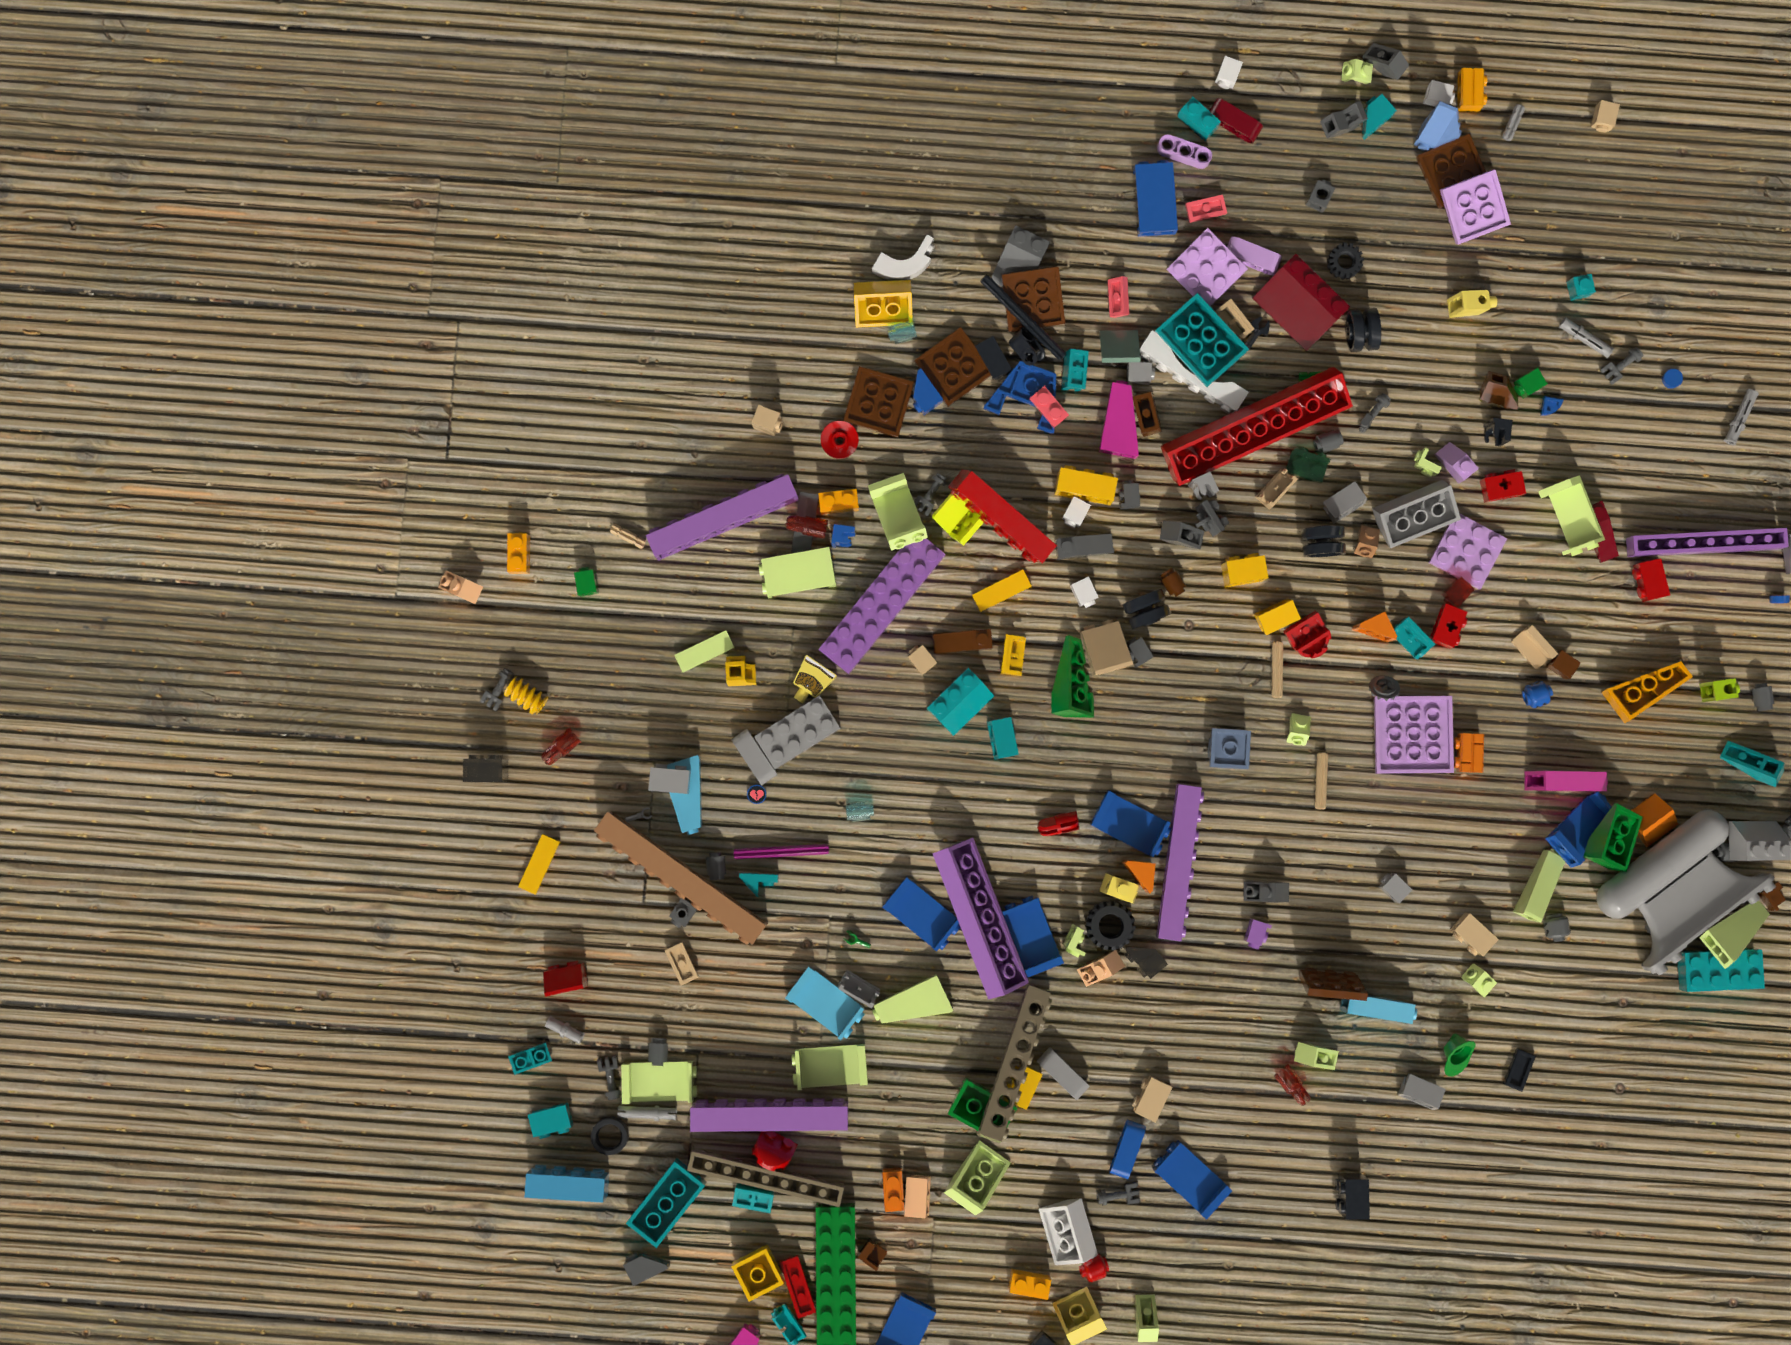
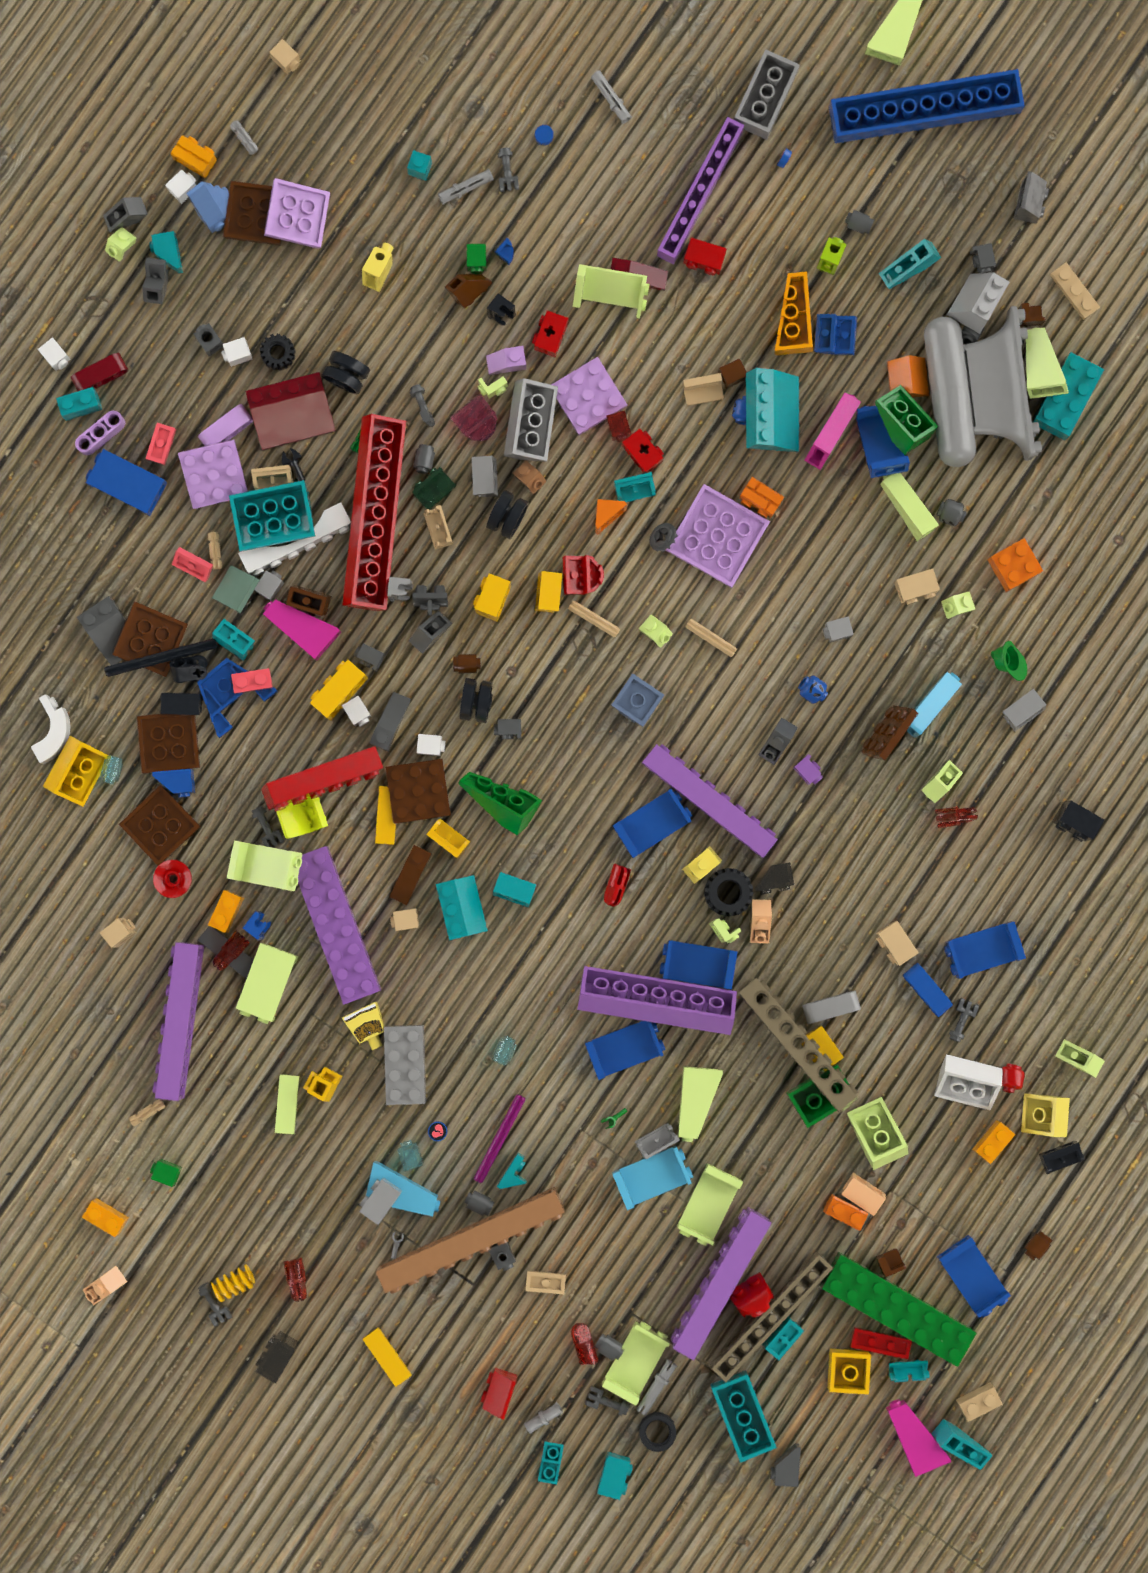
camera: 60 degrees left, 0 degrees up
dark azure brick [524,1165,609,1203] -> none
light grey beam [731,729,778,785] -> none
tan slope [1080,619,1133,677] -> none
orange slope [1122,860,1156,893] -> none
black tile [1503,1048,1536,1092] -> none
none -> tan axle [208,532,222,570]
none -> white brick [221,337,253,366]
none -> reddish brown plate [385,759,451,824]
none -> clear light blue brick [397,1140,424,1172]
none -> clear pink slope [450,394,497,441]
none -> clear red arm [571,1323,598,1365]
none -> teal slope [746,368,799,452]
none -> blue head [798,675,828,704]
none -> blue slope [814,314,857,355]
none -> orange brick [987,538,1043,592]

